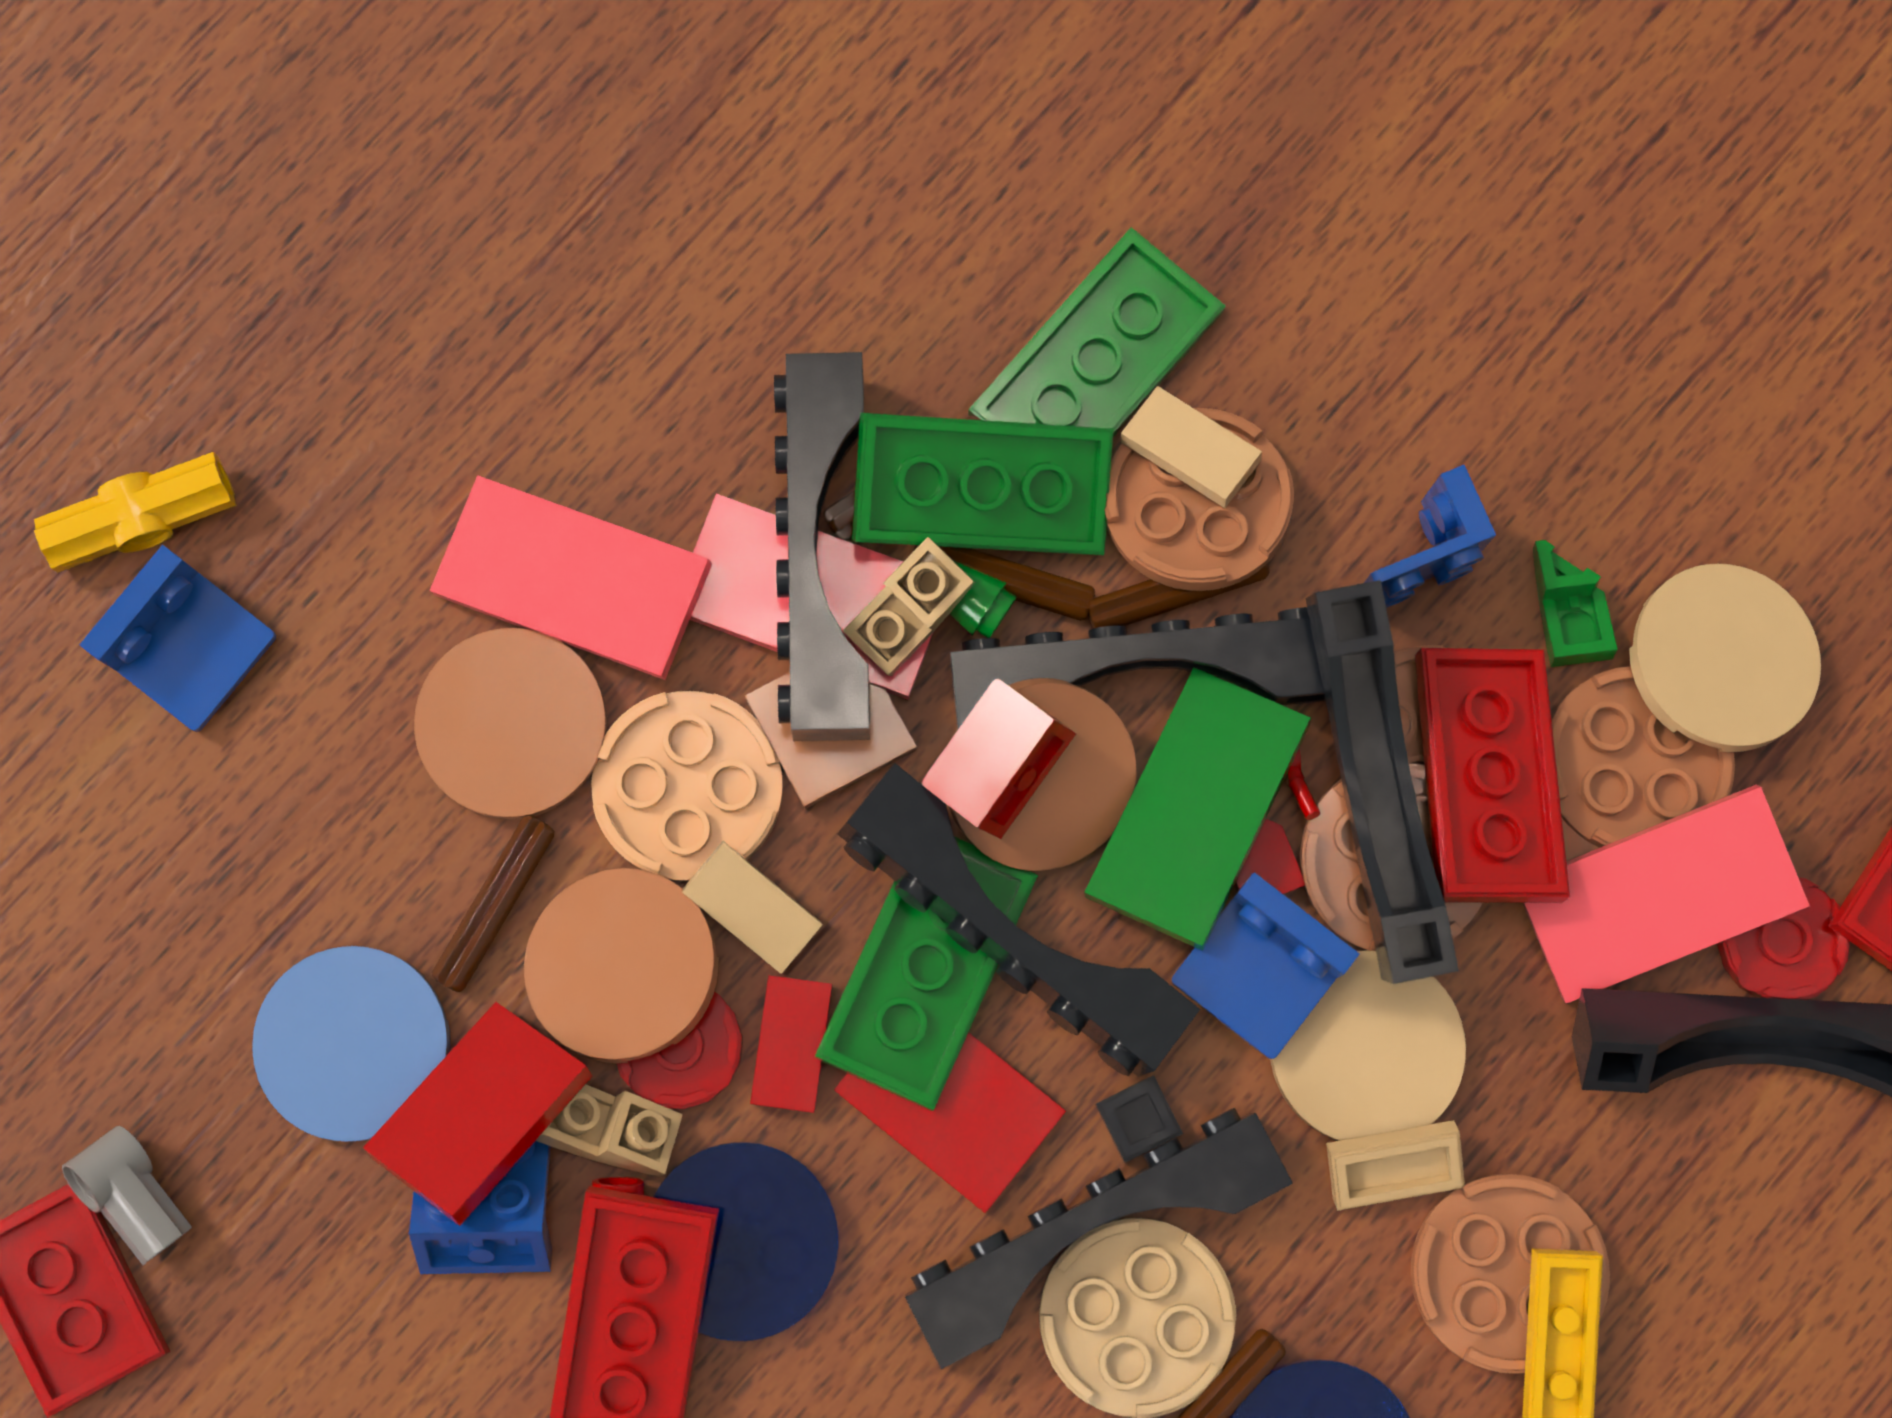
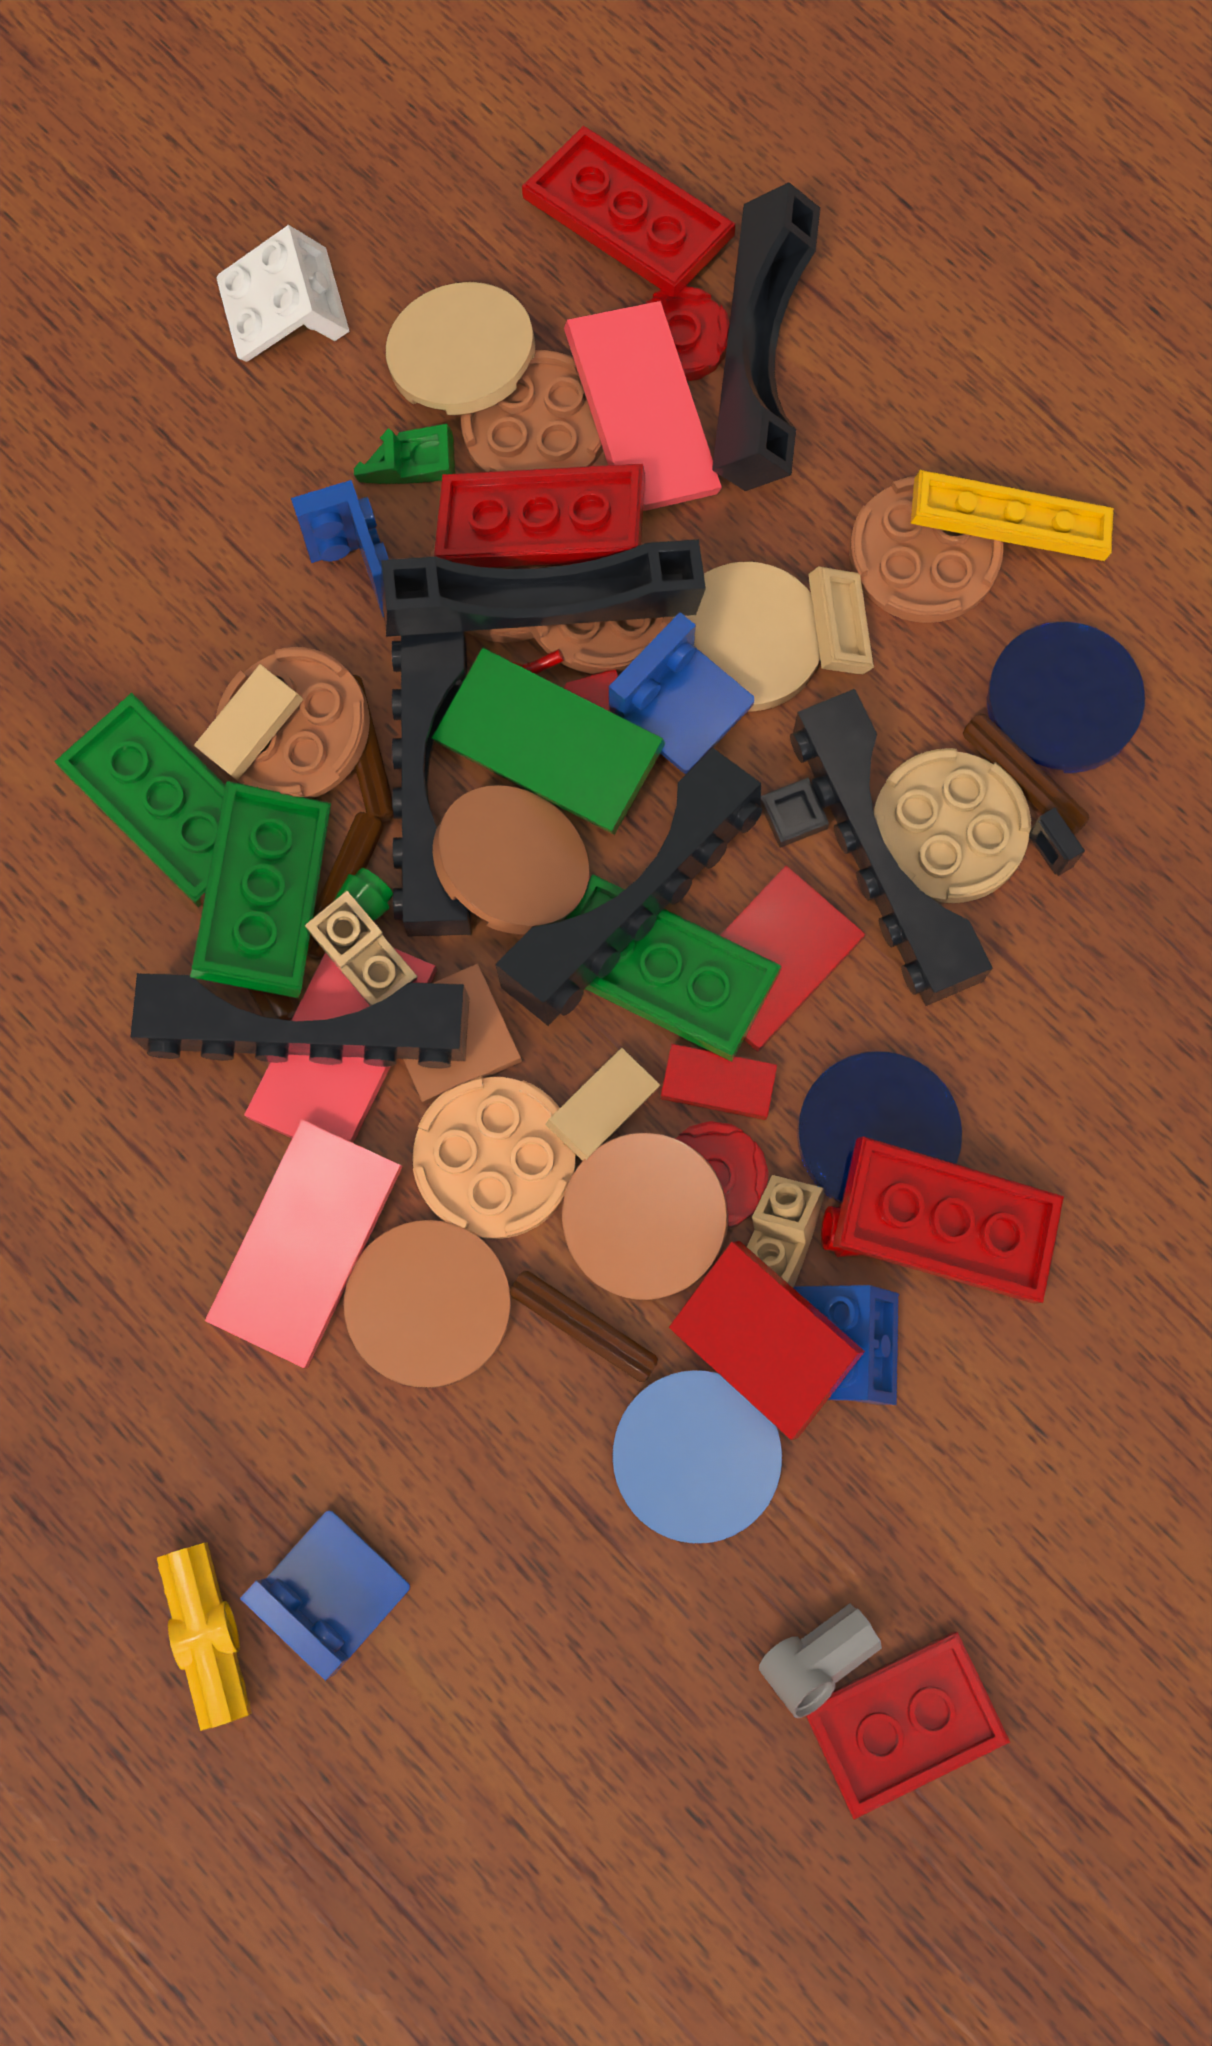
camera: 85 degrees left, 5 degrees down
panel [922,679,1077,839] -> none
none -> white bracket [217,225,350,362]

